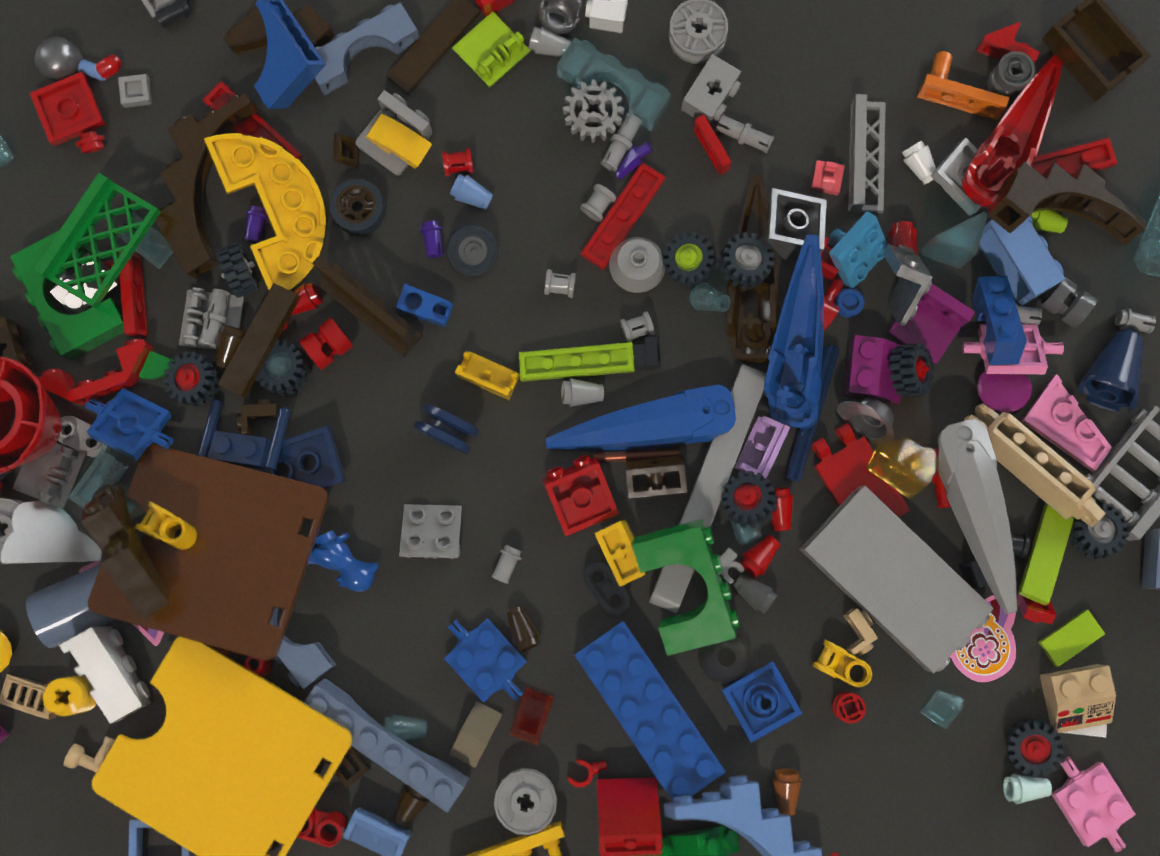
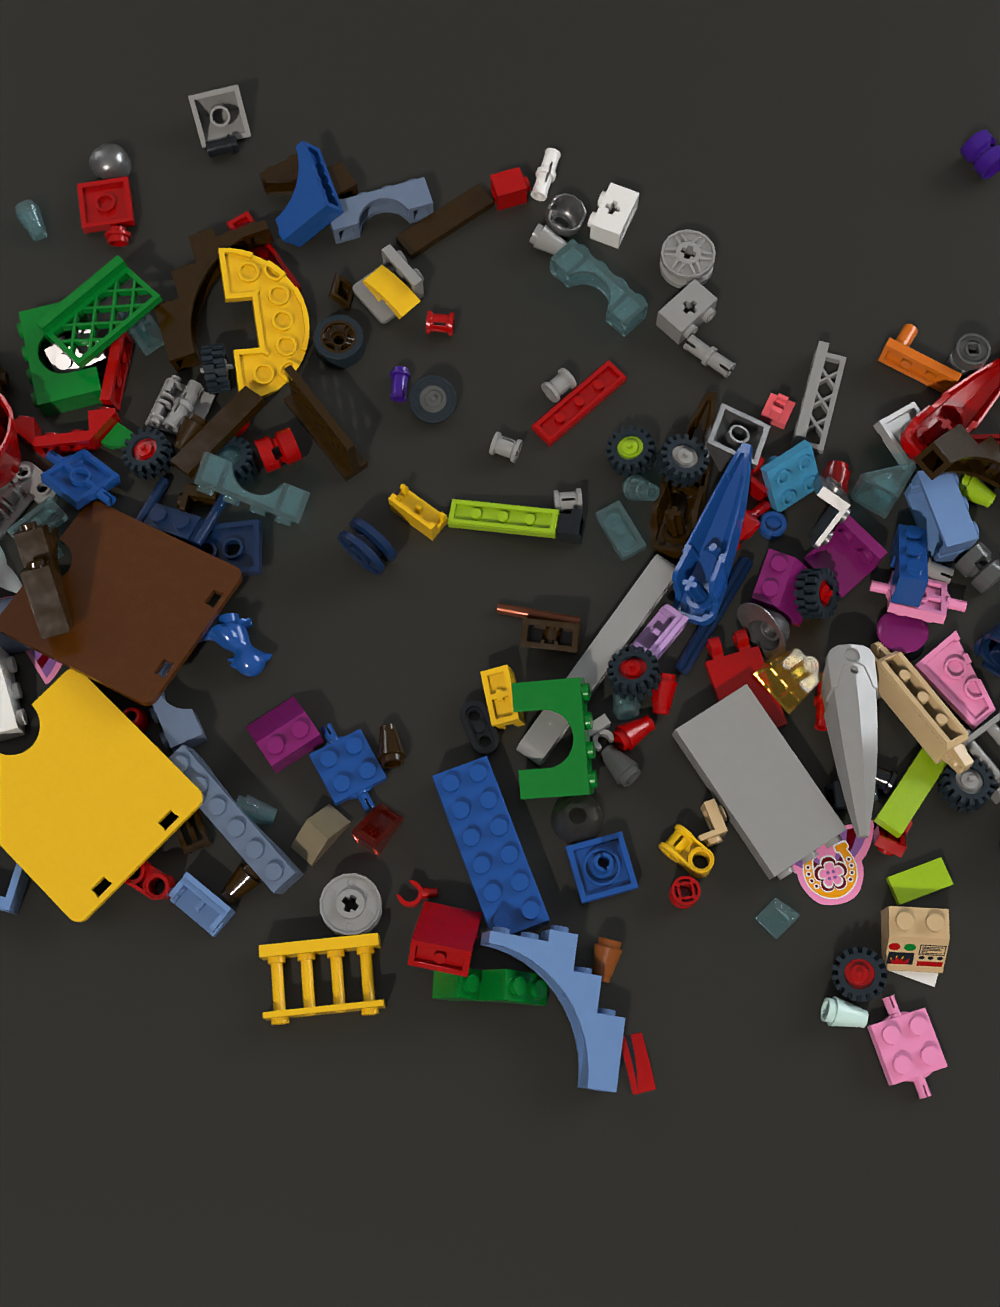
camera: 15 degrees right, 10 degrees down
arm [78,55,122,81] -> none
light grey tile [118,74,152,108] -> none
yellow piece [134,502,197,550] -> none
dark purple pin [242,206,268,243] -> none
red cone [291,282,323,316] -> none
blue leg [396,284,454,327] -> none
light grey hinge [399,504,462,559] -> none
medium blue cone [450,174,494,209] -> none
lime hinge [452,12,531,87] -> none
light grey pin [491,545,522,584] -> none
red plate [542,455,619,536] -> none
blue piece [545,385,736,451] -> none
light grey cone [561,378,604,407] -> none
light grey gear [563,79,624,143] -> none
light grey pin [600,113,642,171] -> none
light grey cone [609,237,666,293] -> none
dark purple bar [616,141,653,180] -> none
red tile [693,114,732,175] -> none
white cone [902,140,936,185] -> none
red slope [976,22,1040,63] -> none
none -> clear light blue arch [192,451,310,527]
none -> magenta slope [246,696,324,774]
none -> clear light blue plate [595,501,647,561]

